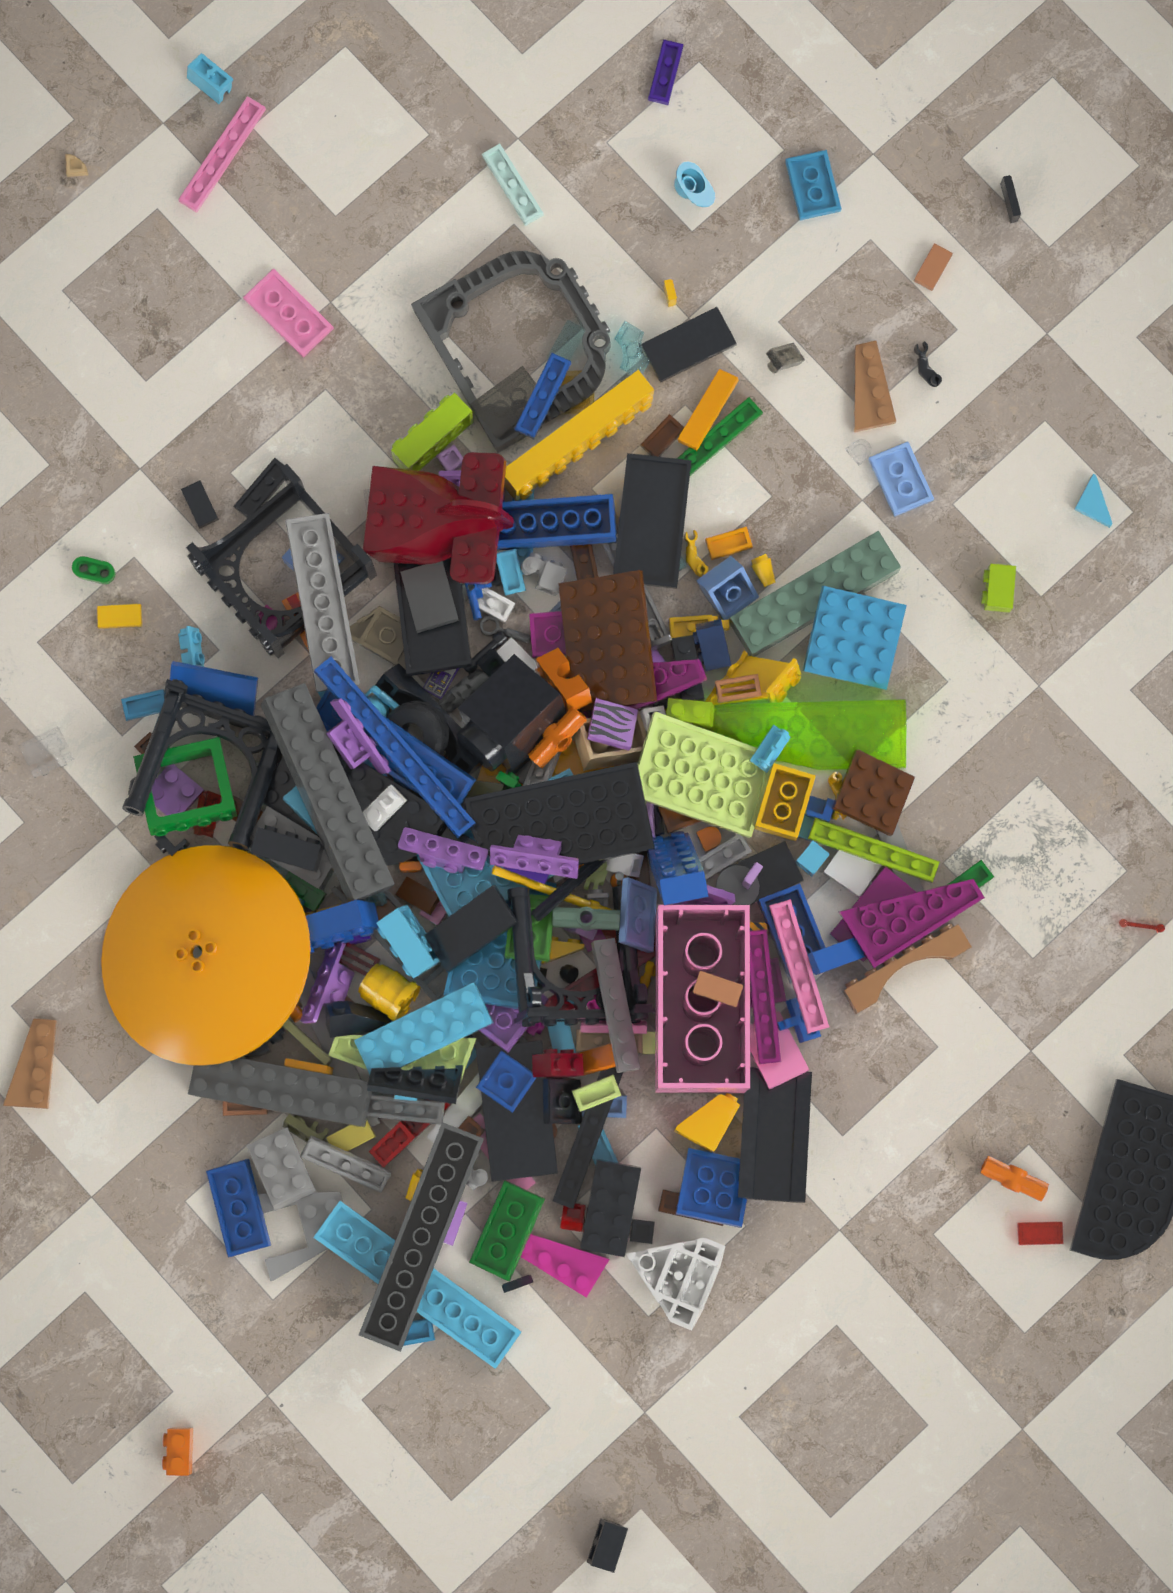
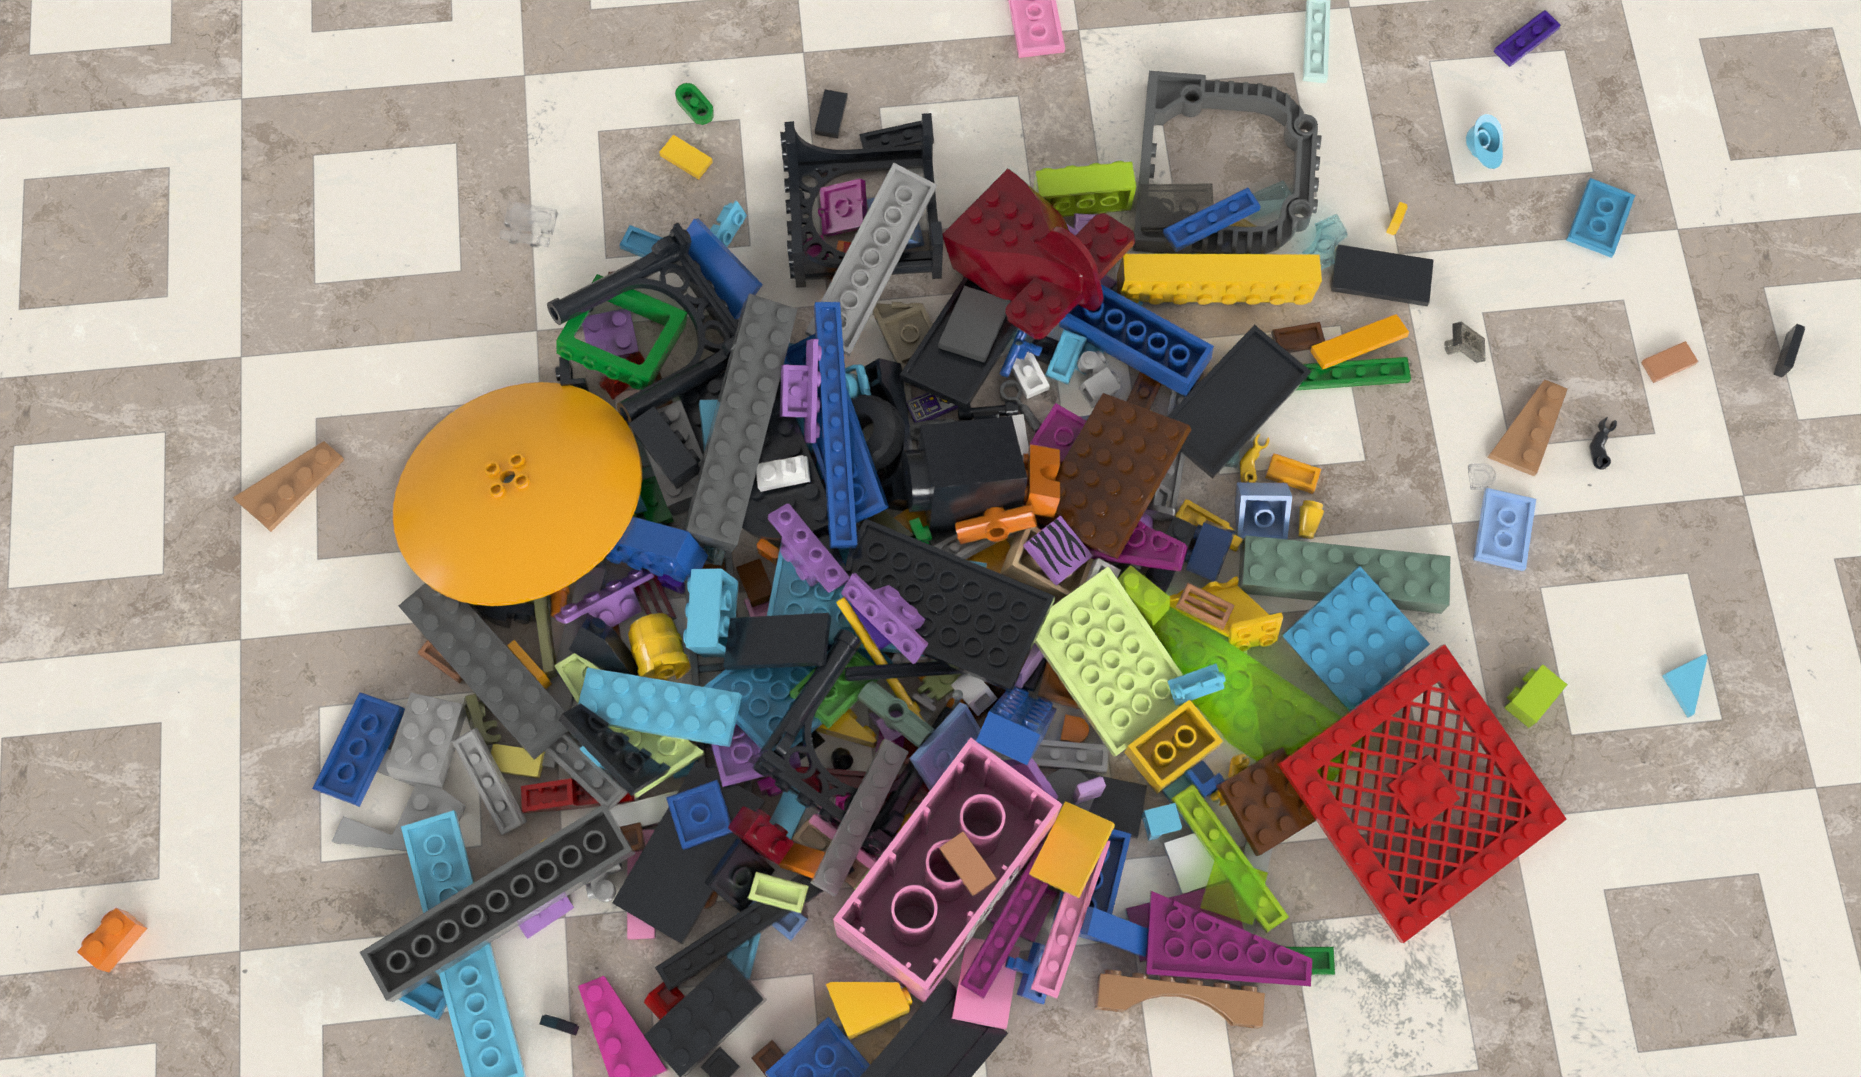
camera: 35 degrees right, 10 degrees down
green tile [469,1180,545,1281] -> none
none -> magenta plate [818,178,867,237]
none -> yellow tile [1029,801,1115,898]
none -> clear neon green tile [1200,856,1268,925]
none -> red plate [1277,644,1567,943]

